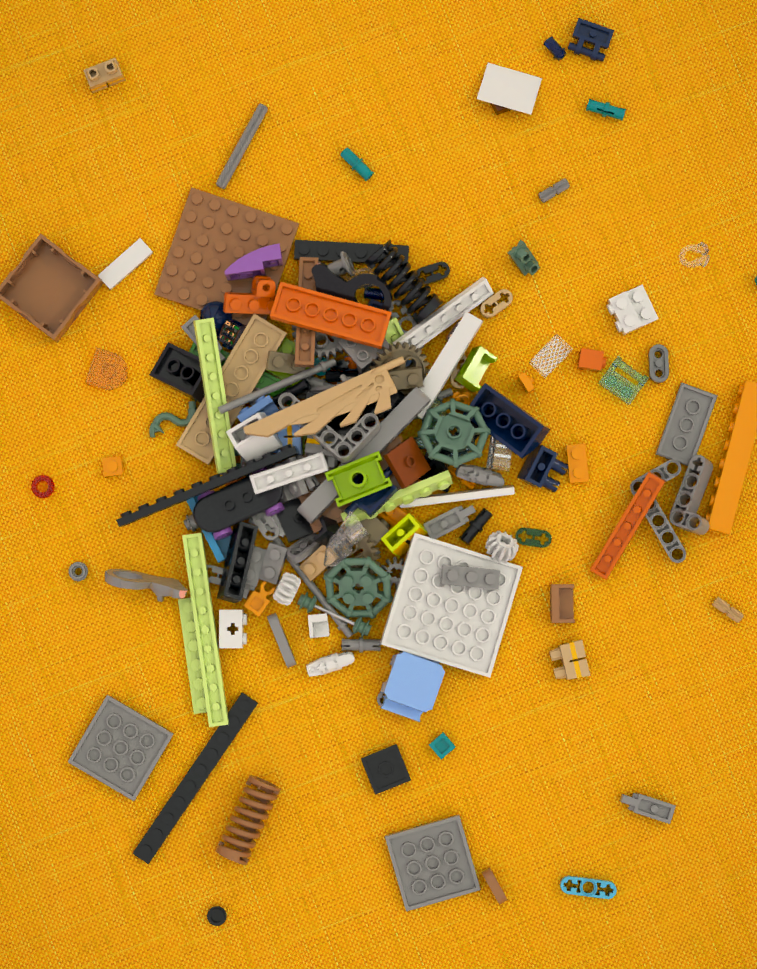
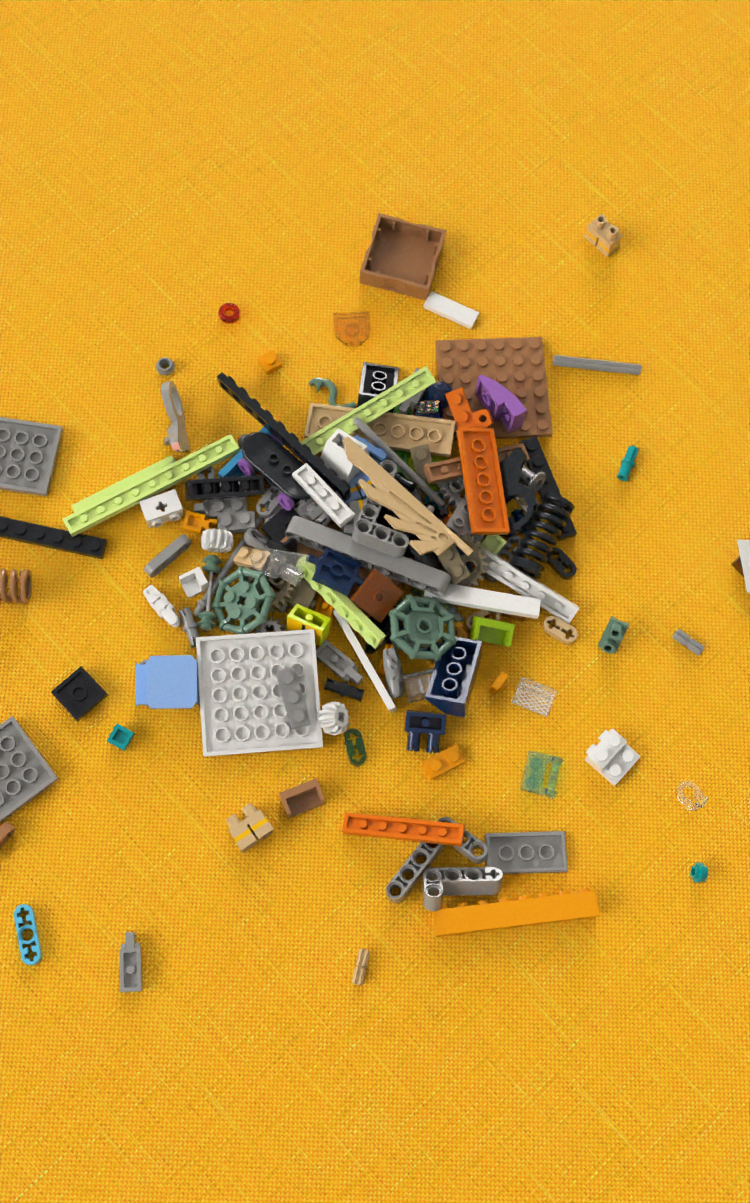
camera: 60 degrees right, 15 degrees down
lime piece [325,451,392,507] -> none
orange brick [577,348,607,373] -> none
flat silver plate [648,344,669,383] -> none

